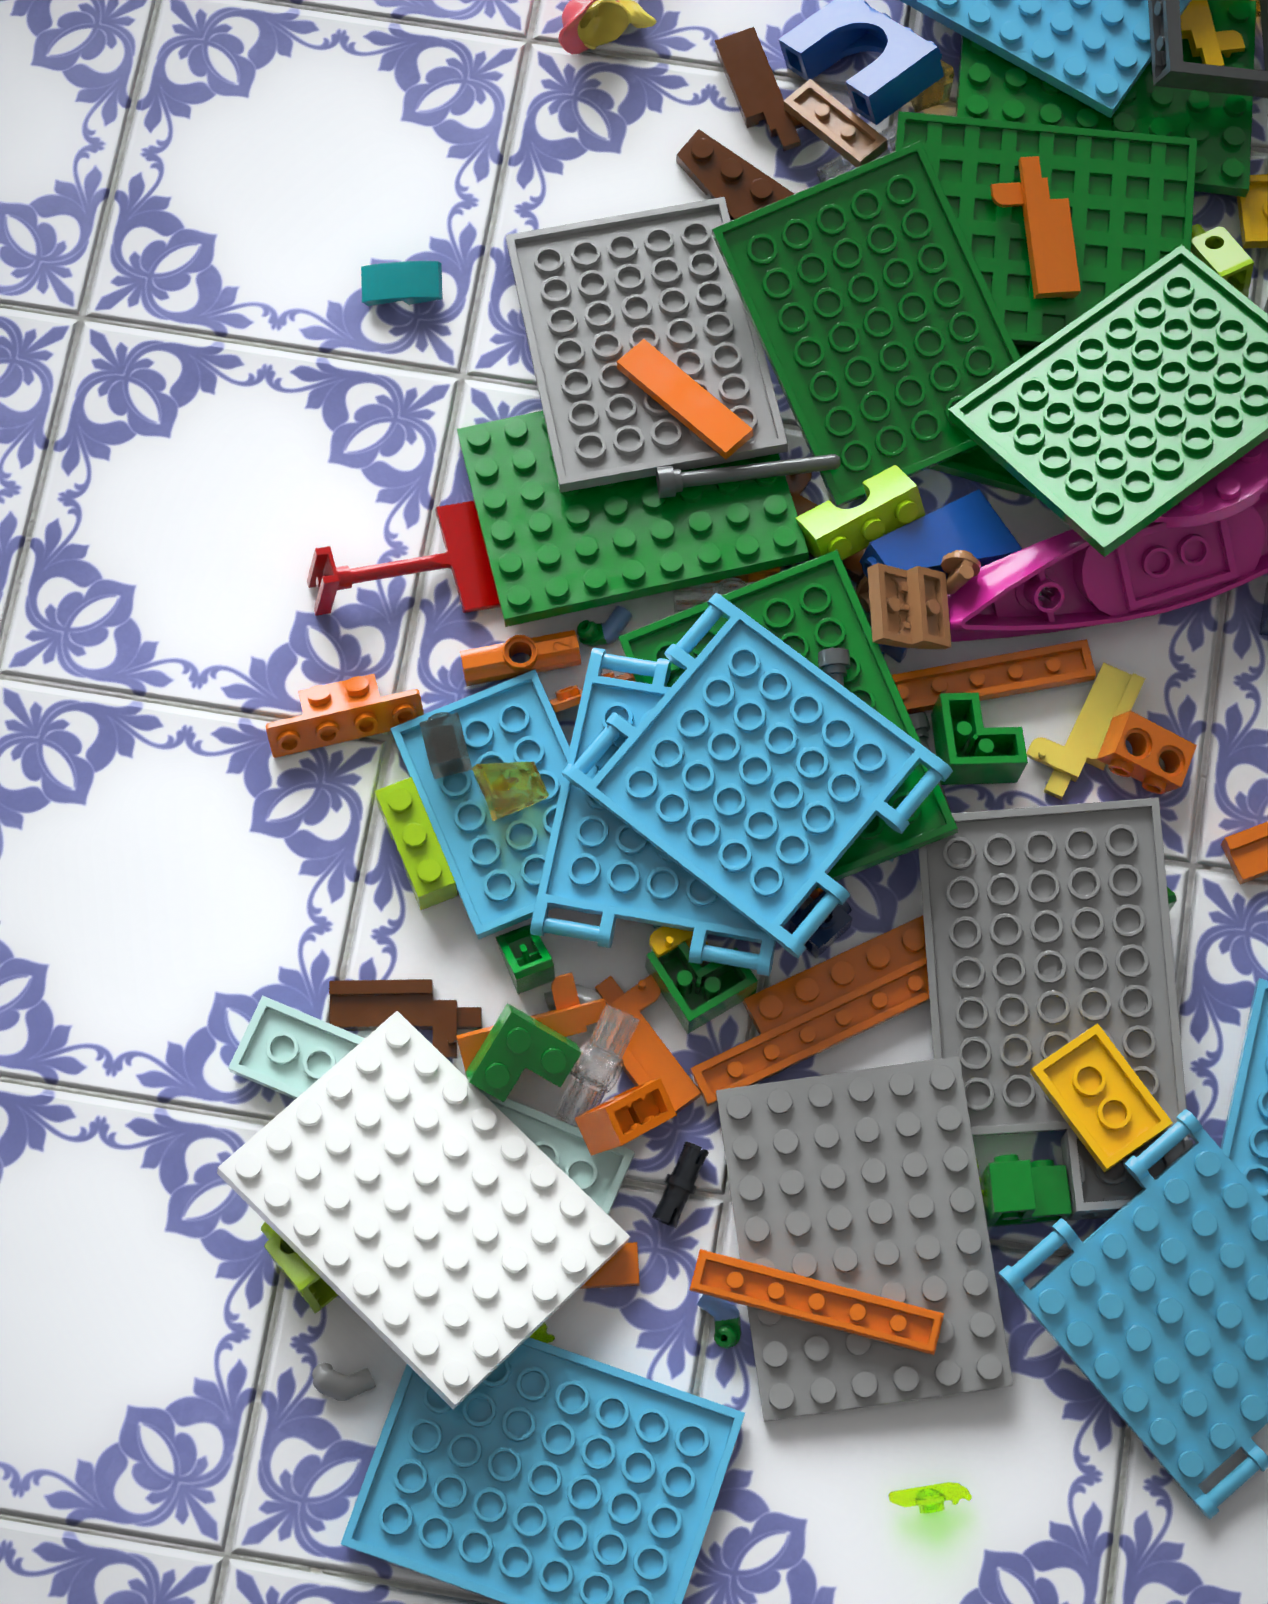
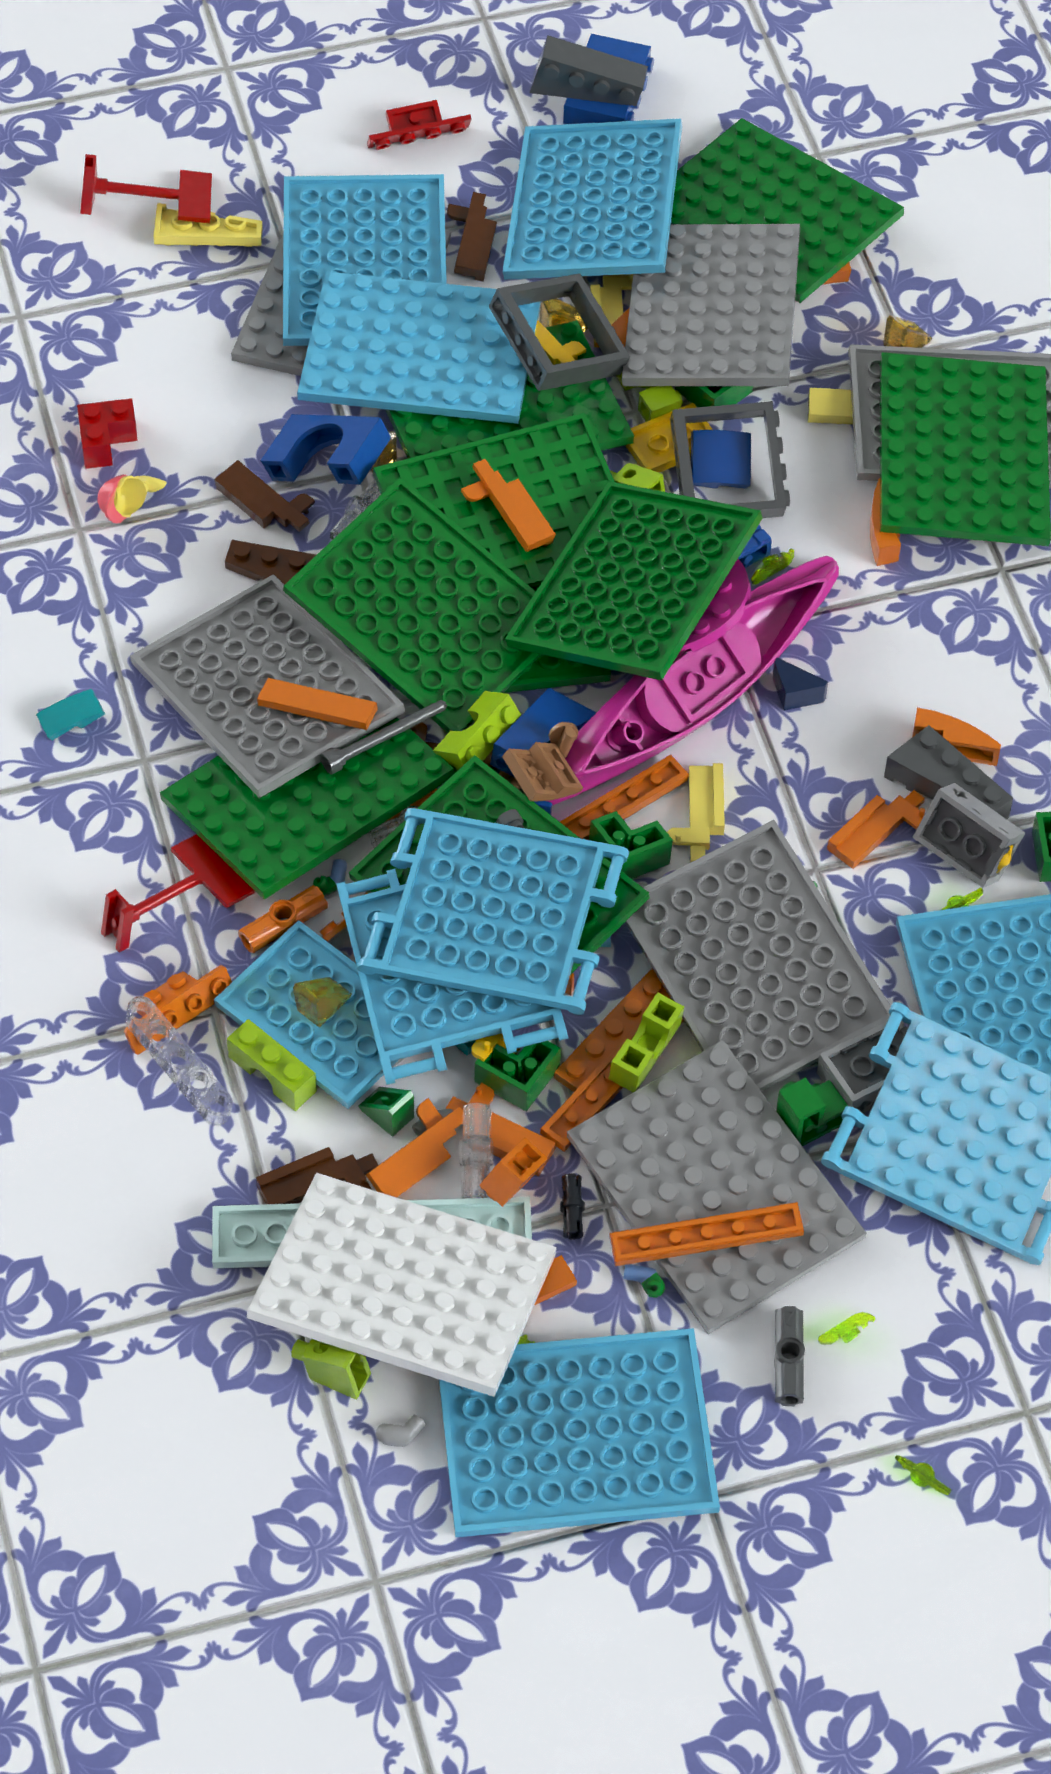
camera: 25 degrees left, 15 degrees down
clear smoke brick [419,712,473,779] -> none
green brick [465,1003,582,1102] -> none
medium nougat plate [783,79,888,168] -> none
dark blue brick [788,891,853,959] -> none
yellow plate [1030,1023,1173,1173] -> none
orange brick [1097,711,1197,794] -> none
none -> clear beam [125,996,233,1126]
none -> lime arch [608,992,684,1092]
none -> dark grey piece [774,1306,805,1407]

